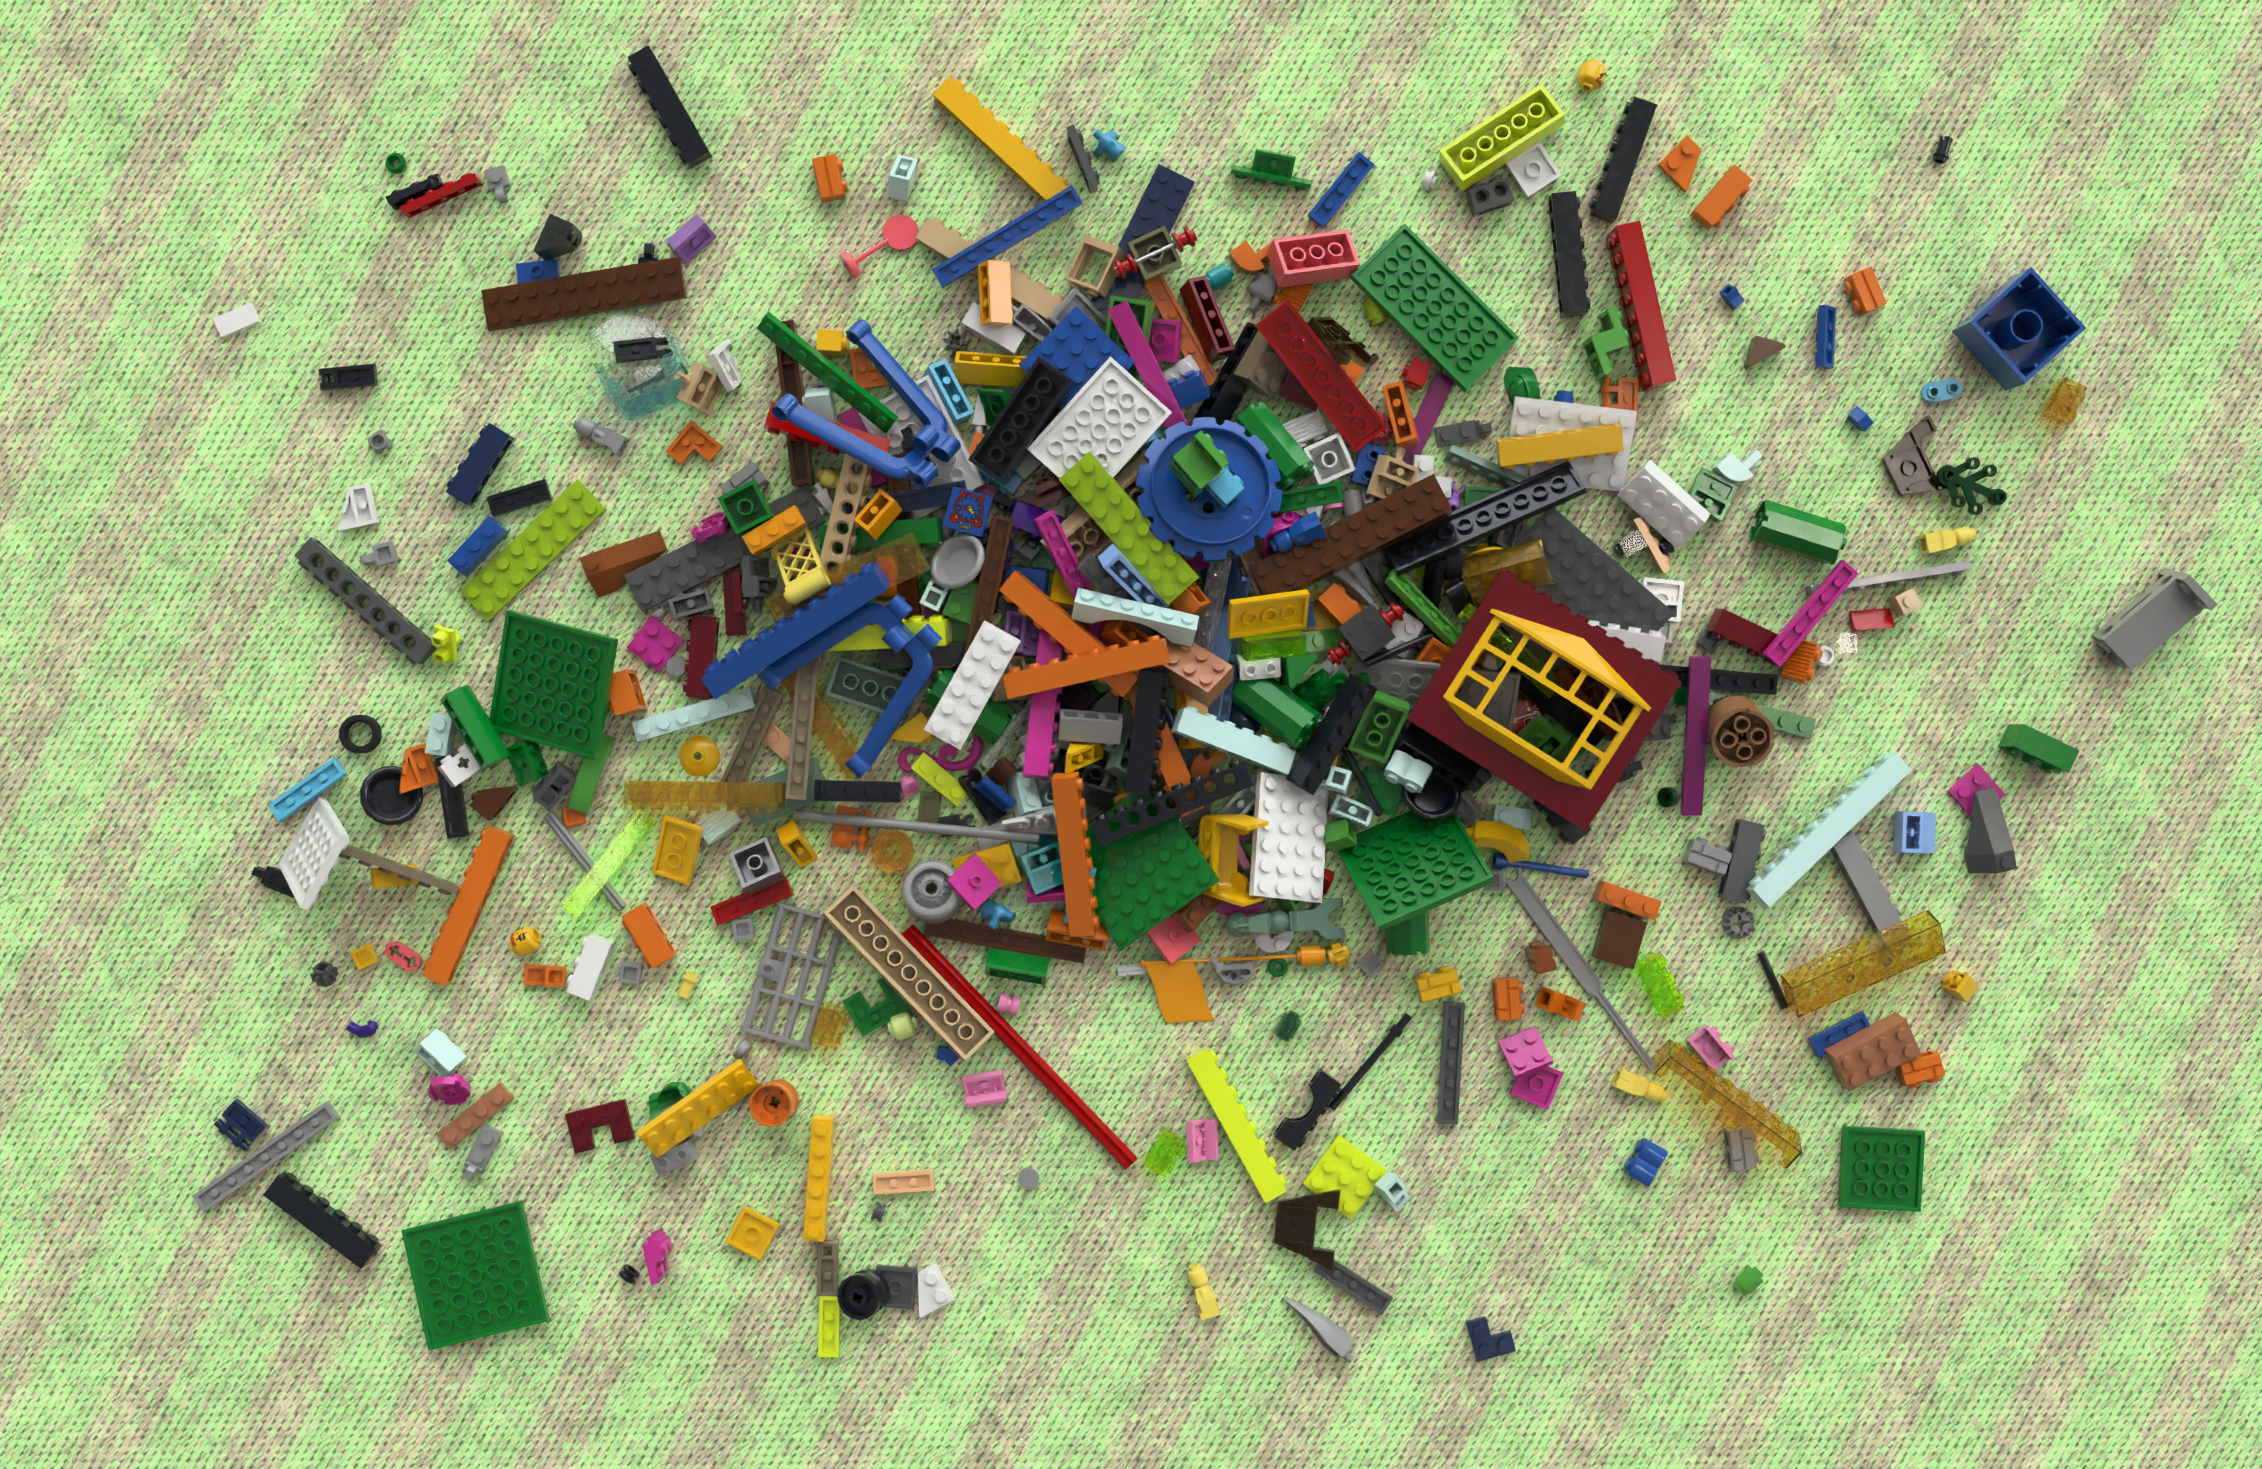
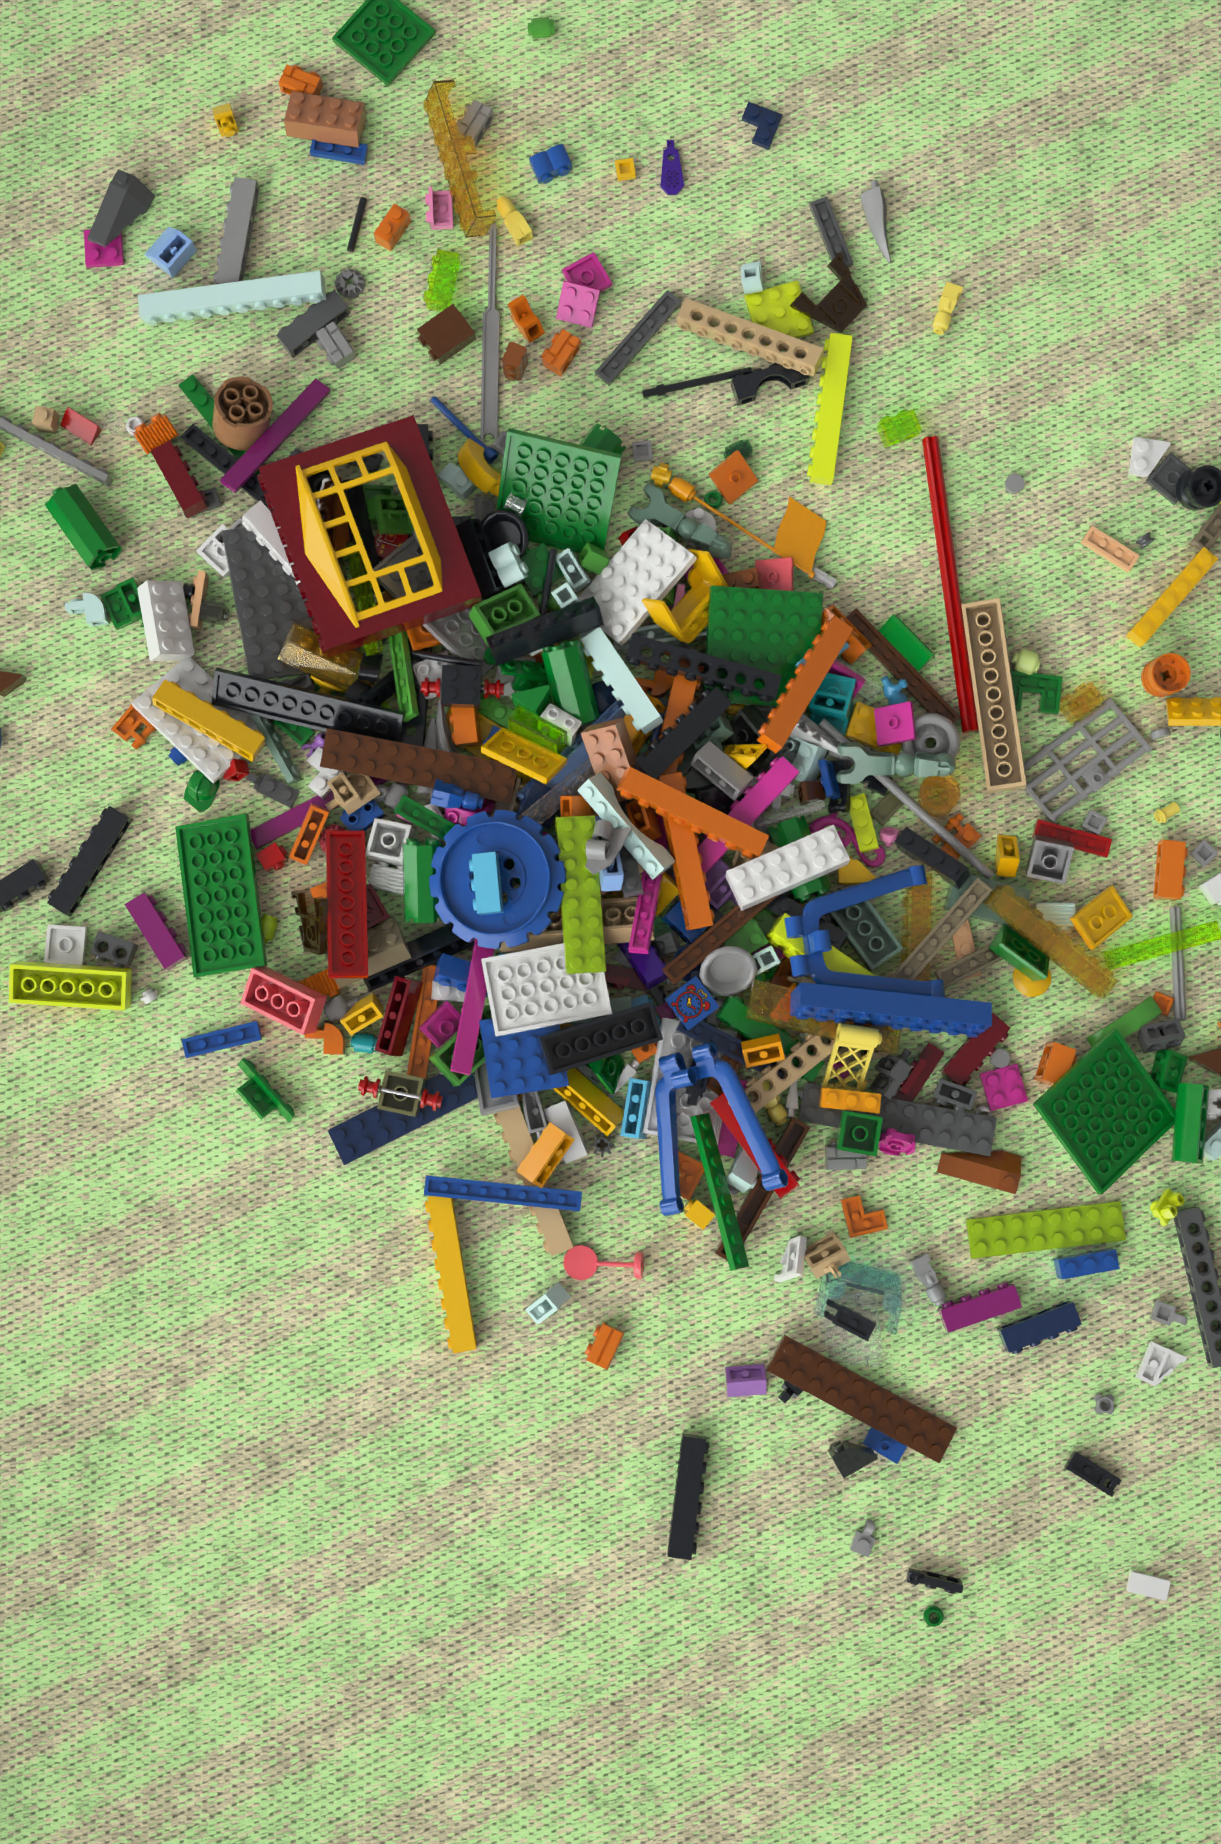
camera: 145 degrees left, 5 degrees down
red plate [400,173,483,218] -> none
black plate [486,479,553,517] -> none
light aqua arch [632,688,757,742] -> none
blue piece [936,1045,959,1067] -> none
bright pink bracket [962,1070,1007,1107] -> none
bright pink wheel [997,992,1021,1016] -> none
tan window [1065,234,1126,298] -> none
dark grey plate [1066,124,1100,194] -> none
dark azure piece [1093,129,1126,163] -> none
bright green bracket [1168,431,1229,498] -> none
bright pink bracket [1186,1118,1219,1163] -> none
light grey piece [1209,955,1256,986] -> none
yellow brick [1414,965,1462,1003] -> none
bright green bracket [1583,306,1629,381] -> none
orange brick [1593,880,1662,921] -> none
red brick [1606,221,1676,392] -> none
dark green tile [1657,787,1679,808] -> none
dark pink plate [1762,560,1858,667] -> none
clear yellow piece [1780,910,1946,1018] -> none
green brick [1998,724,2080,774] -> none
none -> magenta brick [124,892,188,970]
none -> red slope [223,758,250,782]
none -> yellow slope [340,992,384,1035]
none -> orange brick [373,204,411,252]
none -> clear bush [503,492,528,516]
none -> light grey panel [585,820,632,875]
none -> yellow plate [615,158,636,181]
none -> dark purple piece [660,140,684,195]
none -> tan brick [677,298,824,377]
none -> orange plate [708,450,758,505]
none -> sand green piece [836,742,956,784]
none -> magenta brick [938,1281,1023,1333]
none -> green slope [988,923,1050,981]

